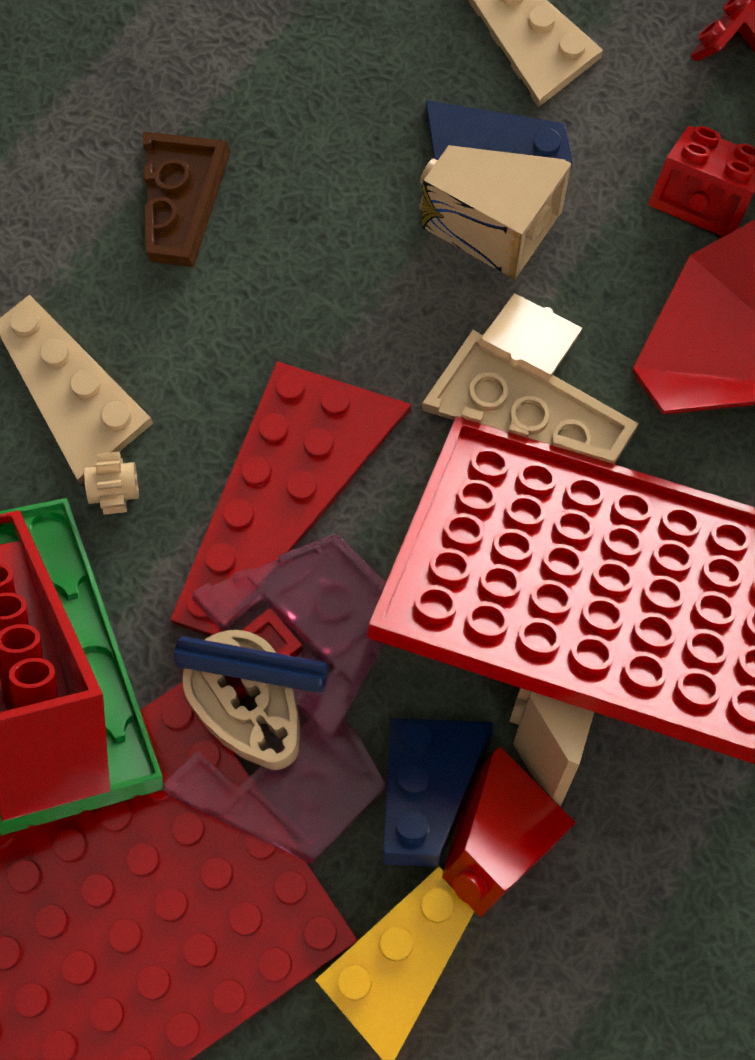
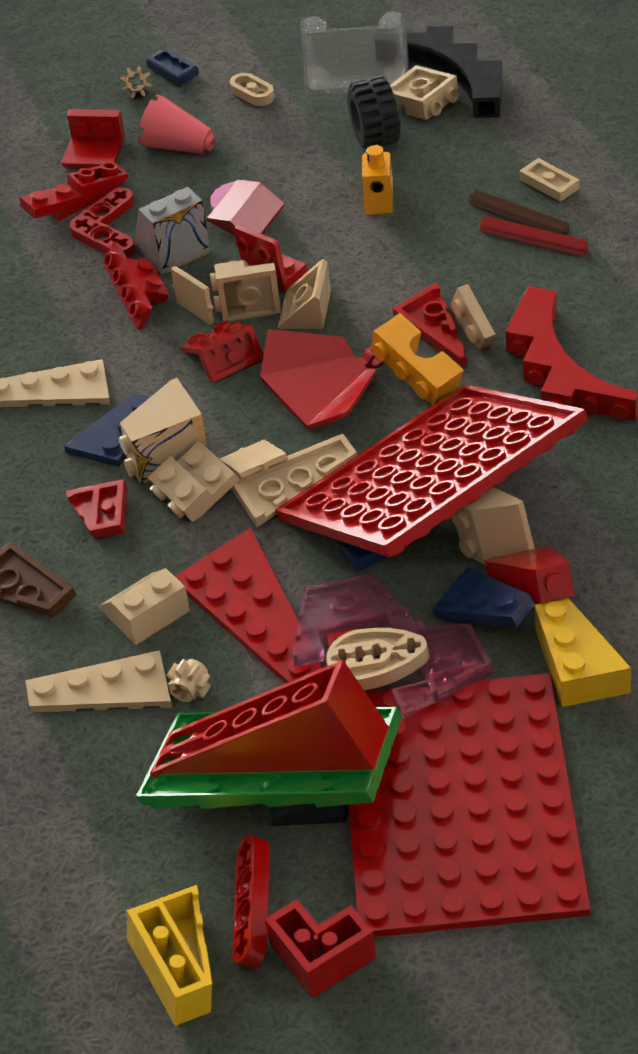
camera: 55 degrees left, 25 degrees down
dark blue axle [174,636,329,693] -> none
none -> red wing [66,479,128,539]
none -> tan slope [98,568,190,645]
none -> tan plate [148,440,240,522]

